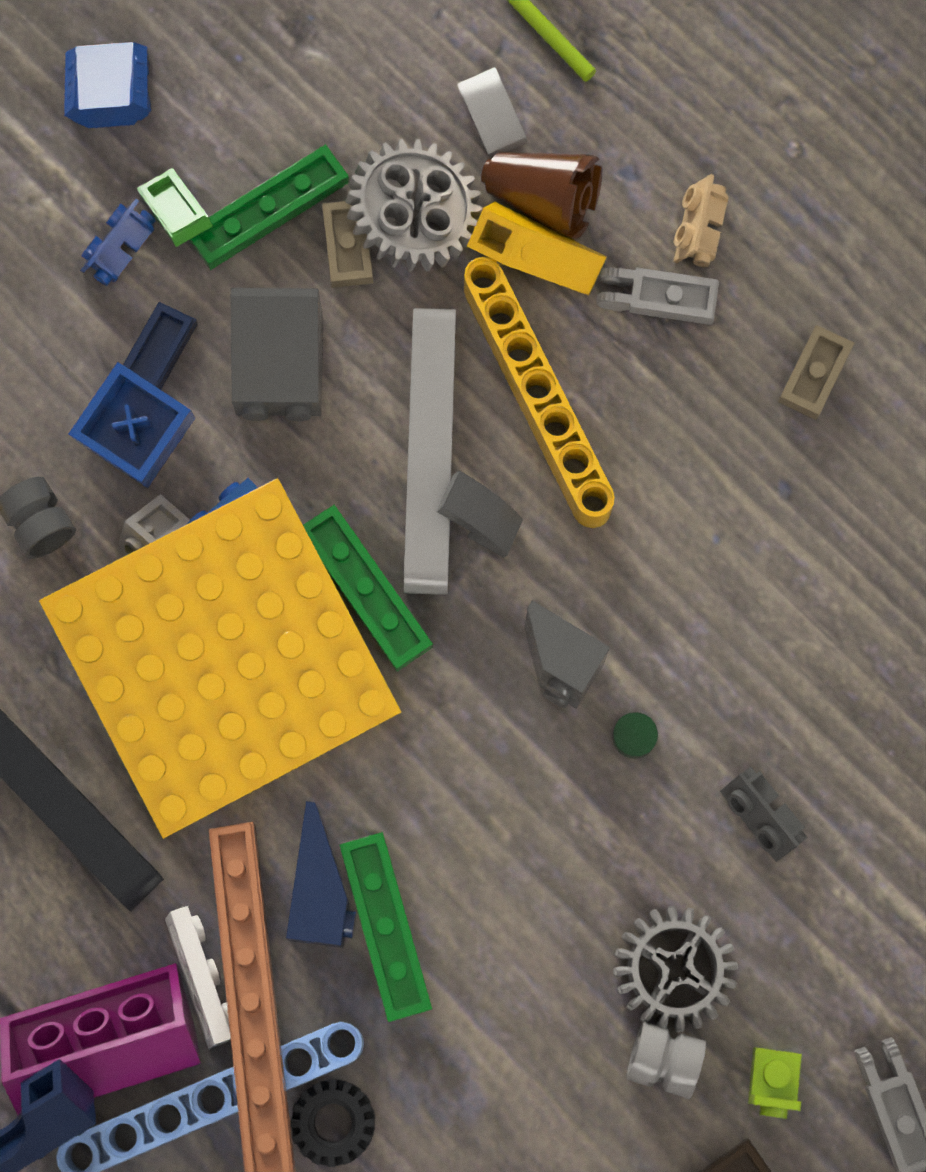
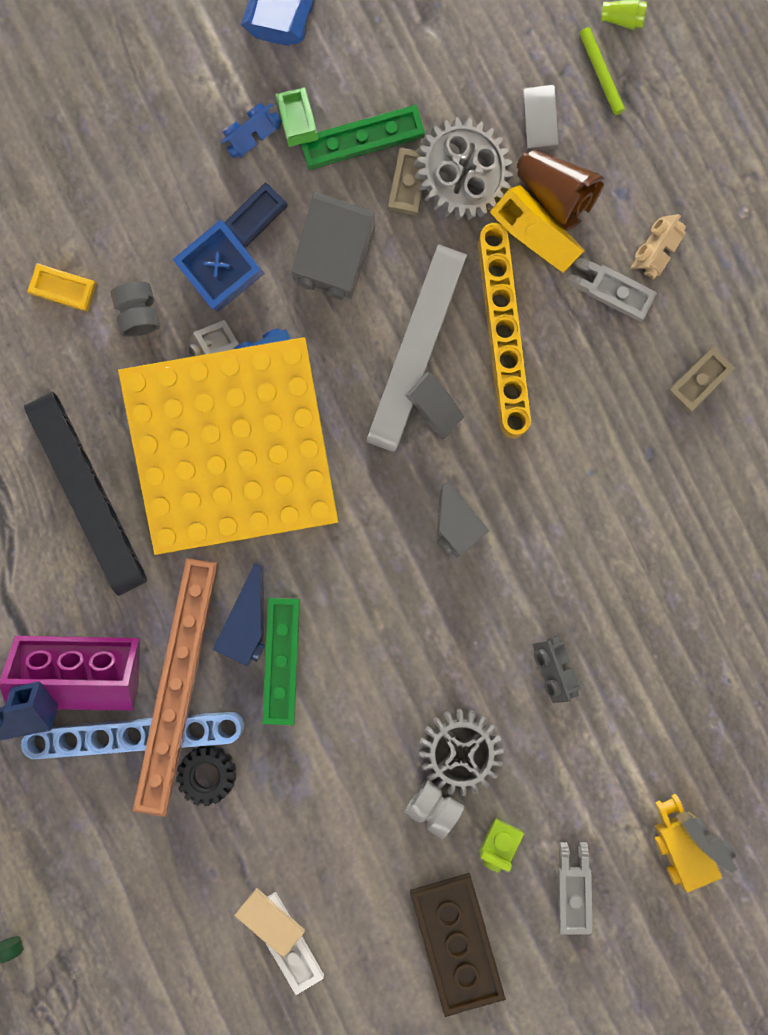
camera: 20 degrees right, 10 degrees up
white plate [165,906,231,1049] -> none
green plate [303,504,433,672] -> none
dark green tile [612,712,658,759] -> none

